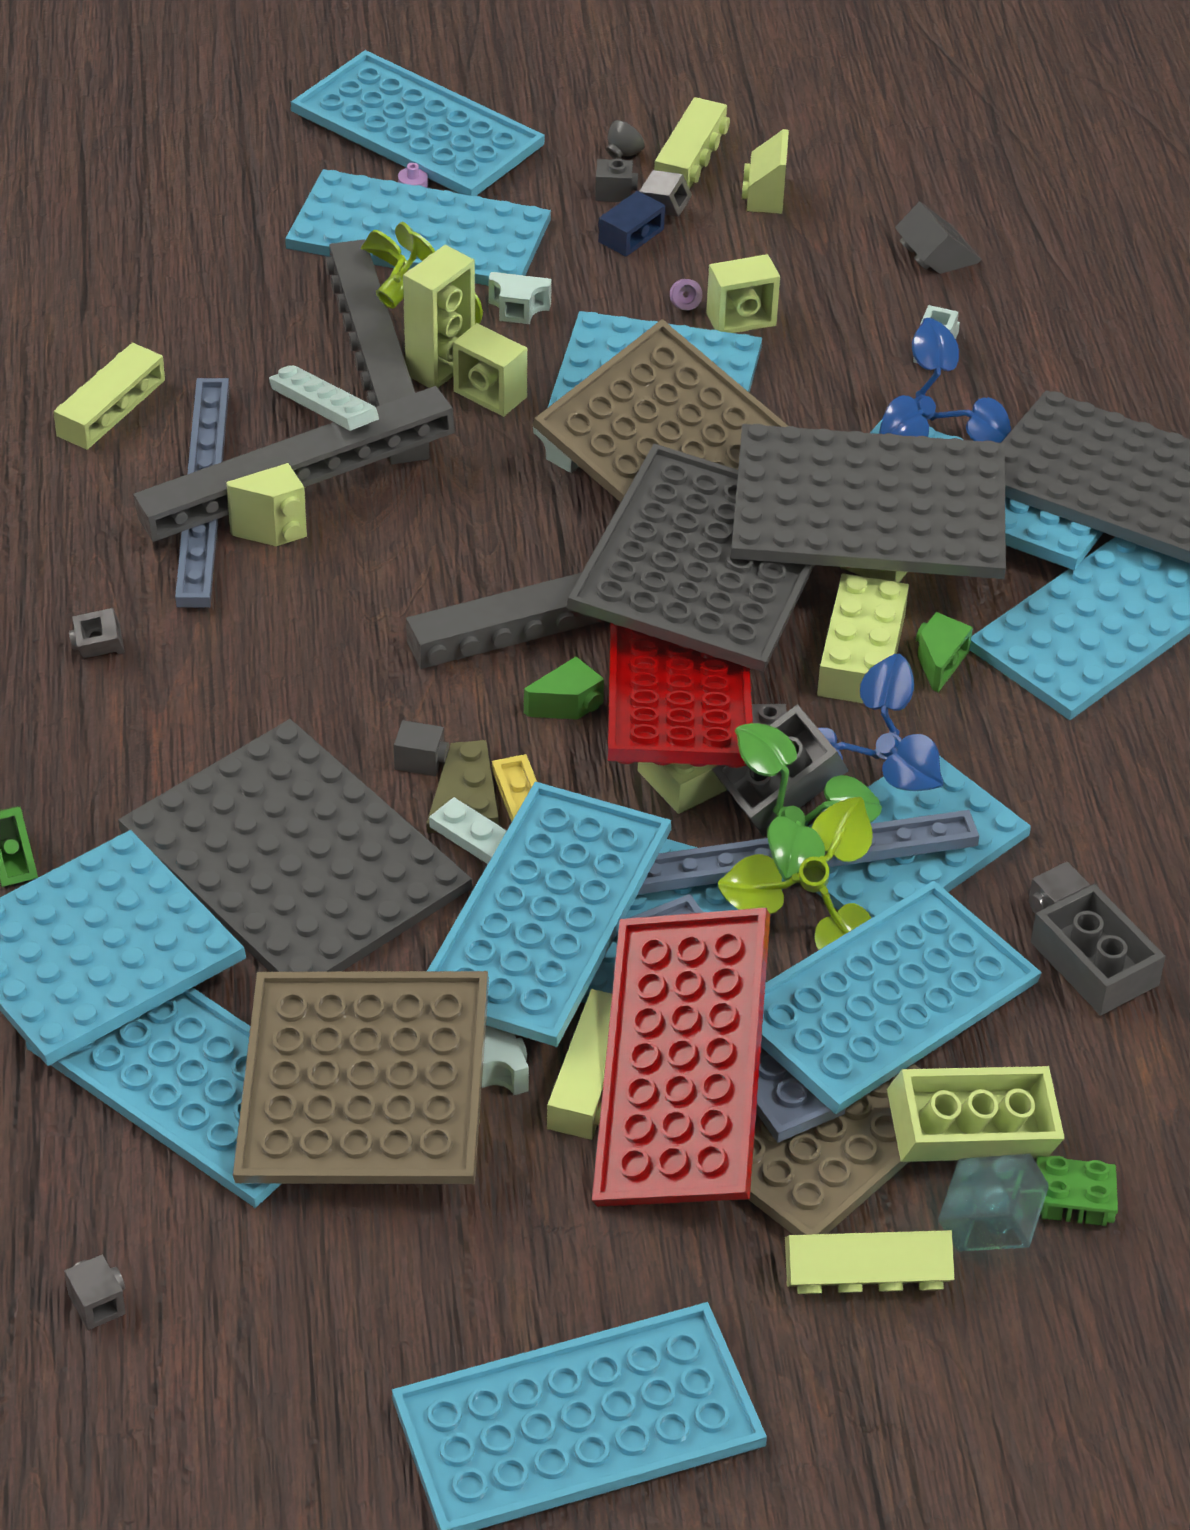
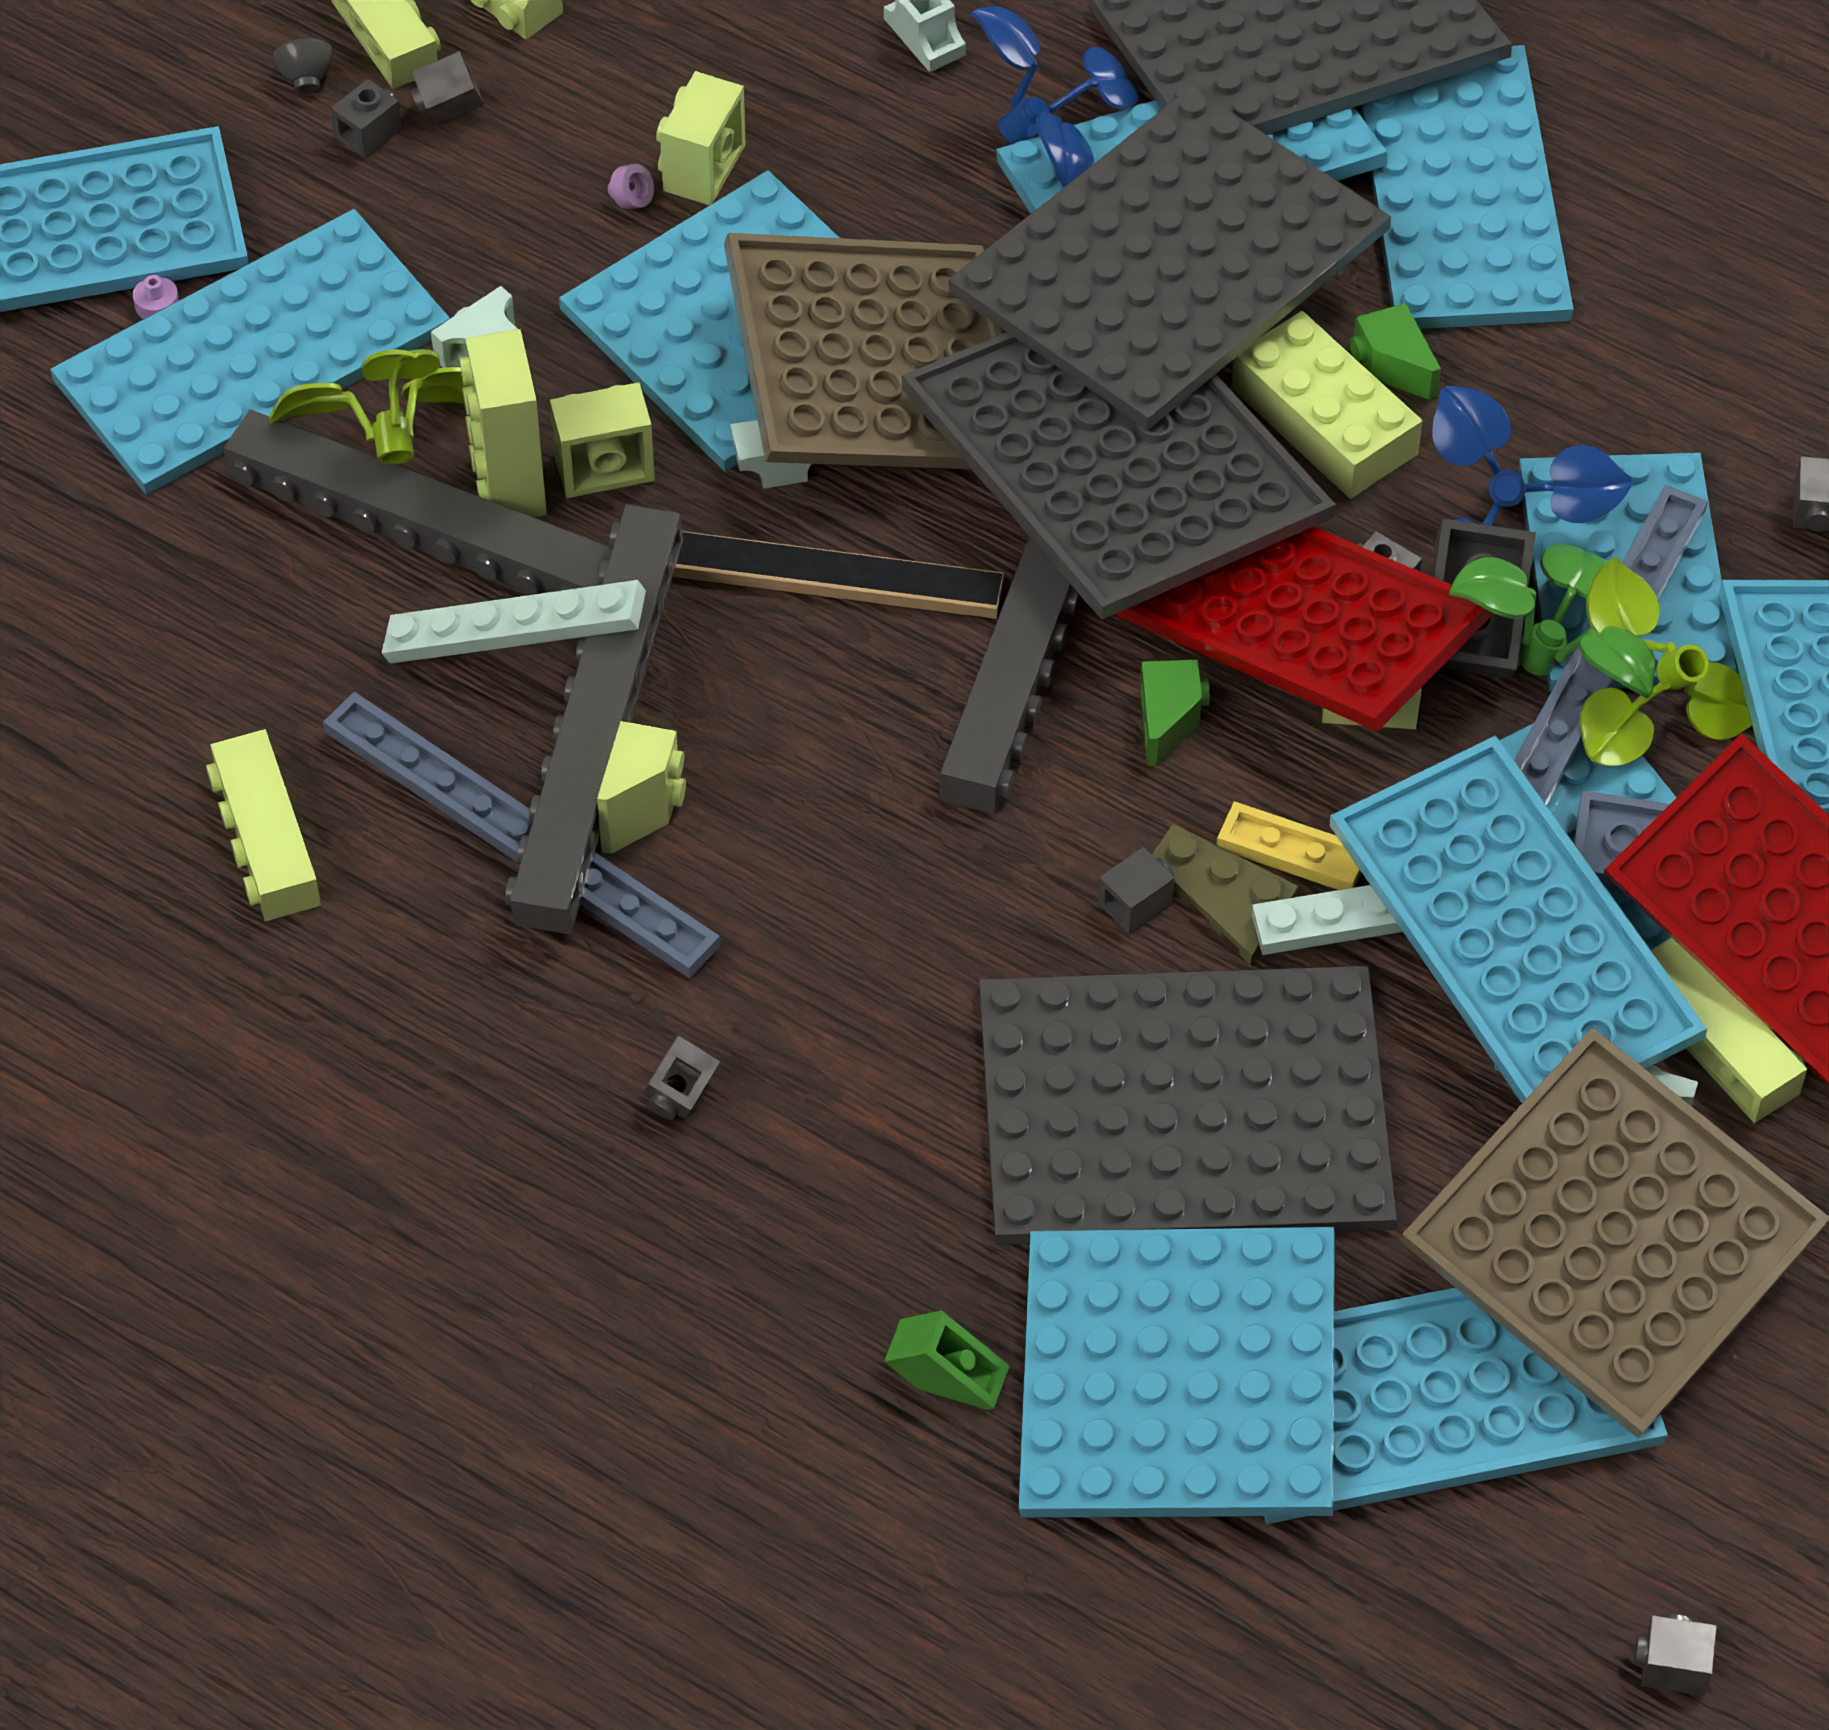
camera: 50 degrees left, 10 degrees up
dark blue brick [598,191,665,257] -> none
none -> black tile [673,531,1004,619]

